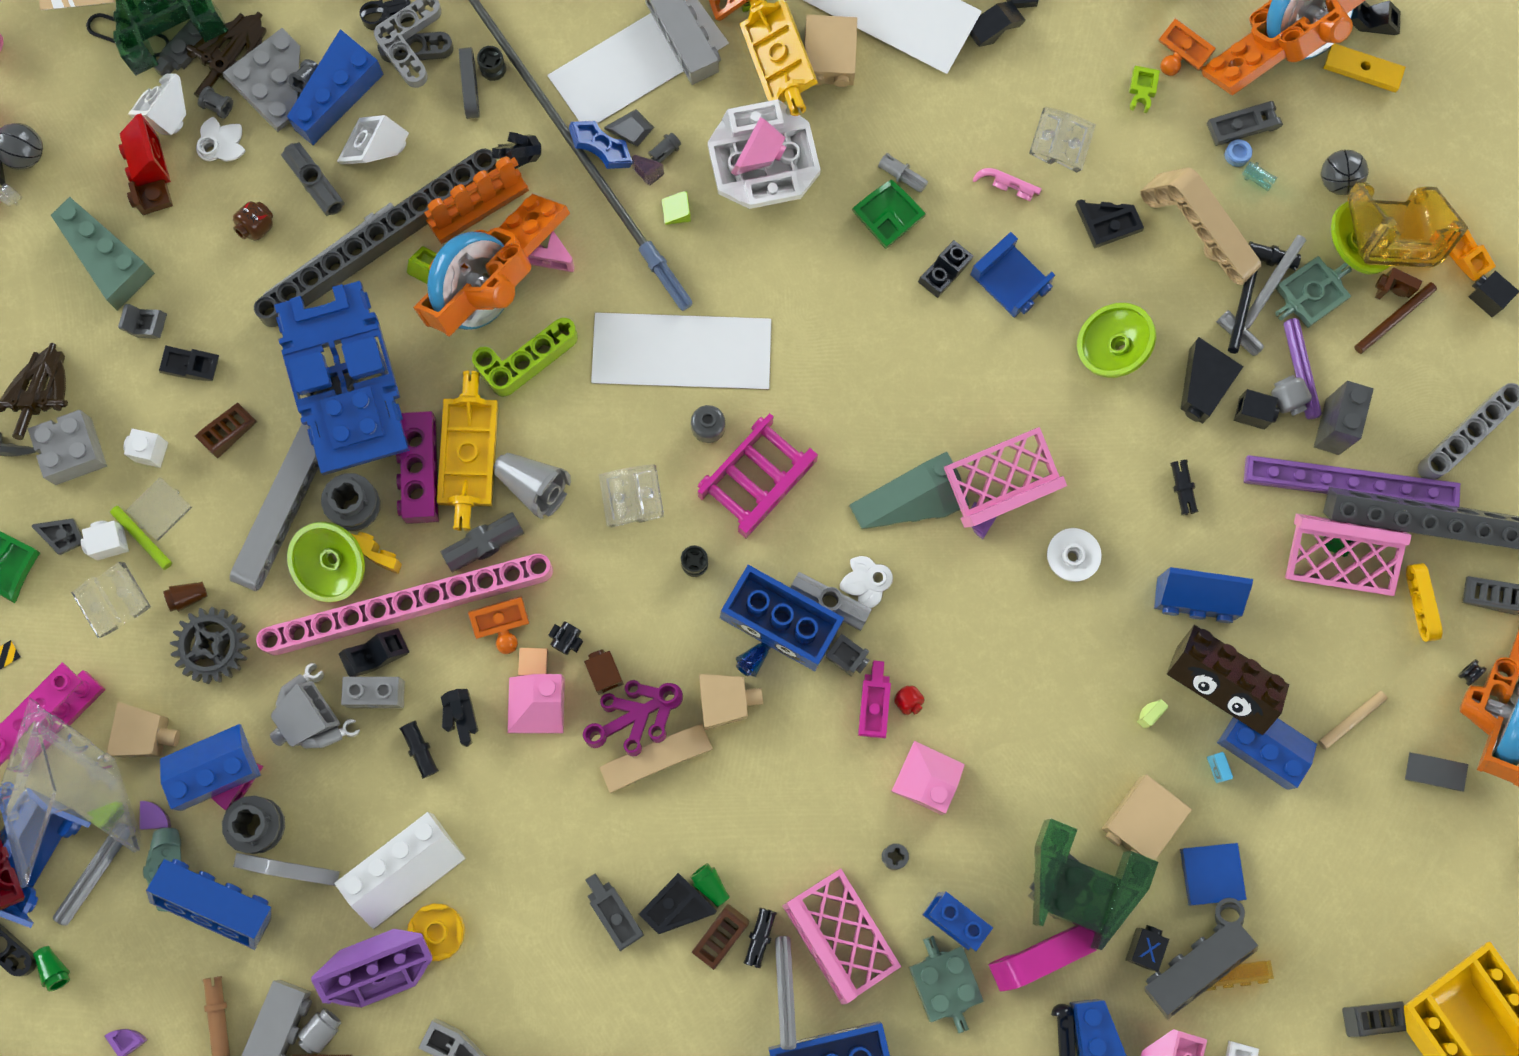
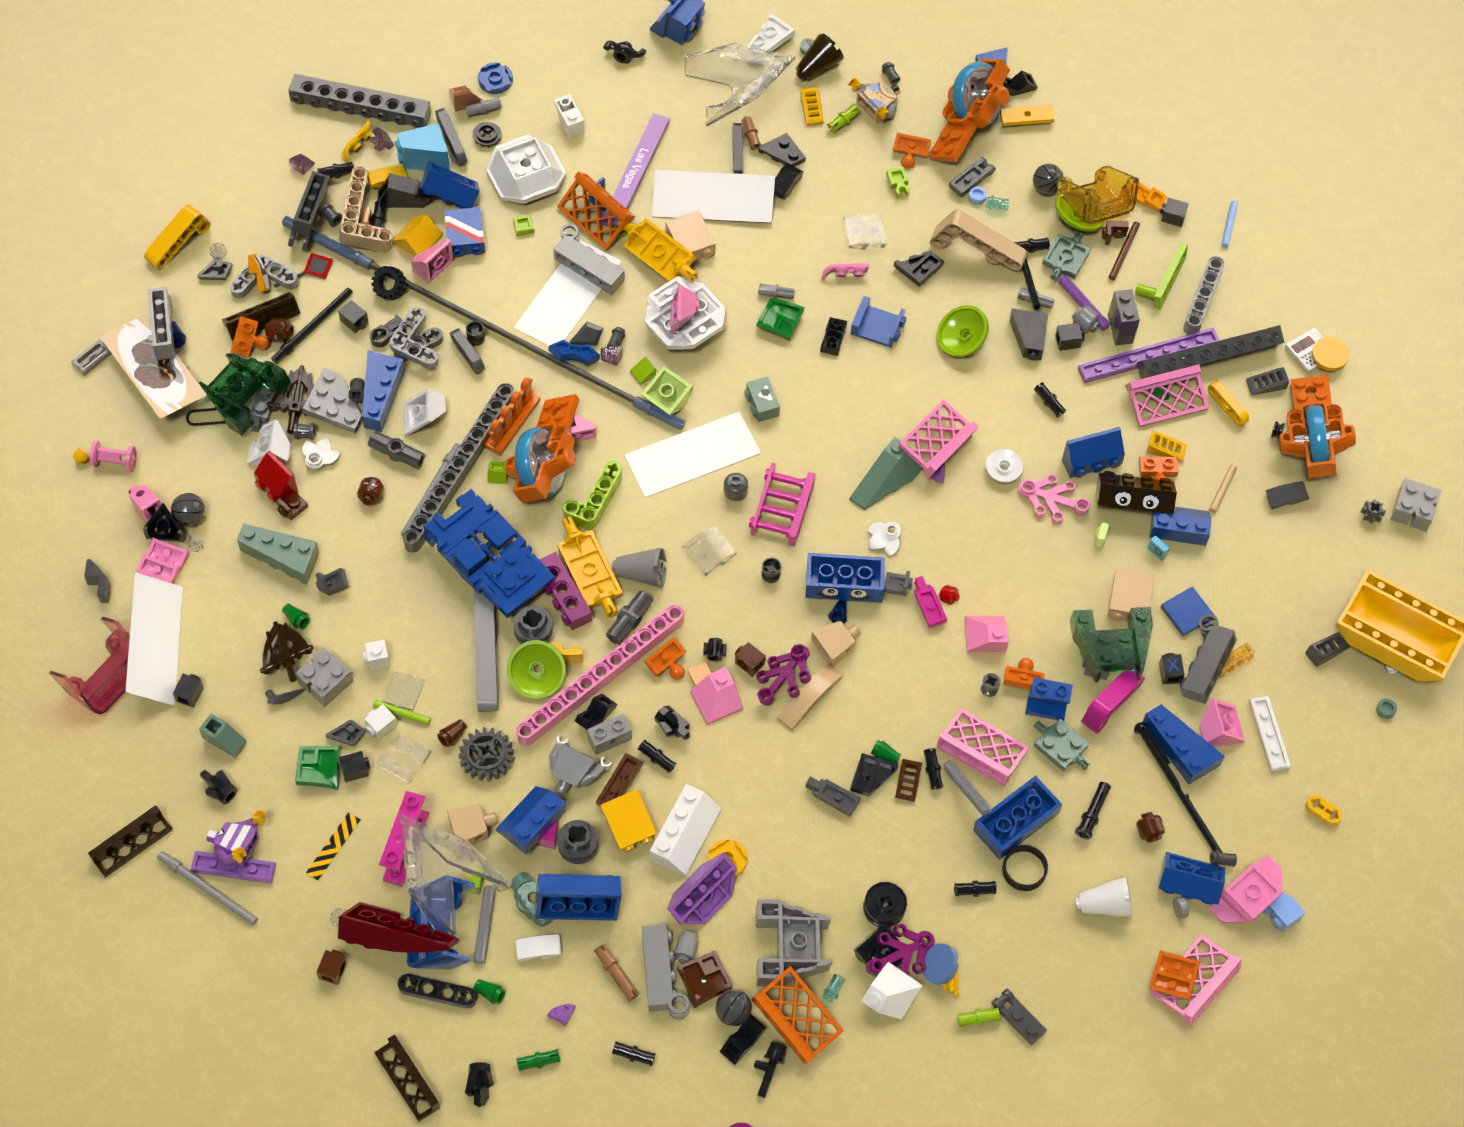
camera: 25 degrees left, 15 degrees down
medium lavender tile [140,801,171,830] -> none
black slope [159,345,219,381] -> none
reddish brown slope [195,402,257,459] -> none
light grey beam [233,853,340,886] -> none
black rock [492,132,541,169] -> none
light grey piece [790,572,872,631] -> none
light grey bar [1245,235,1306,329] -> none
none -> green cone [282,603,310,630]
none -> black brick [339,751,371,783]
none -> white slope [516,934,562,962]
none -> reddish brown plate [596,753,643,806]
none -> yellow panel [599,789,657,853]
none -> yellowish green slope [641,366,693,416]
none -> brick [744,376,780,422]
none -> orange plate [1003,658,1045,690]
none -> bright pink plant [1019,474,1090,524]
none -> lime piece [1135,242,1188,309]
none -> orange plate [1139,457,1179,480]
none -> yellow slope [1146,431,1187,462]

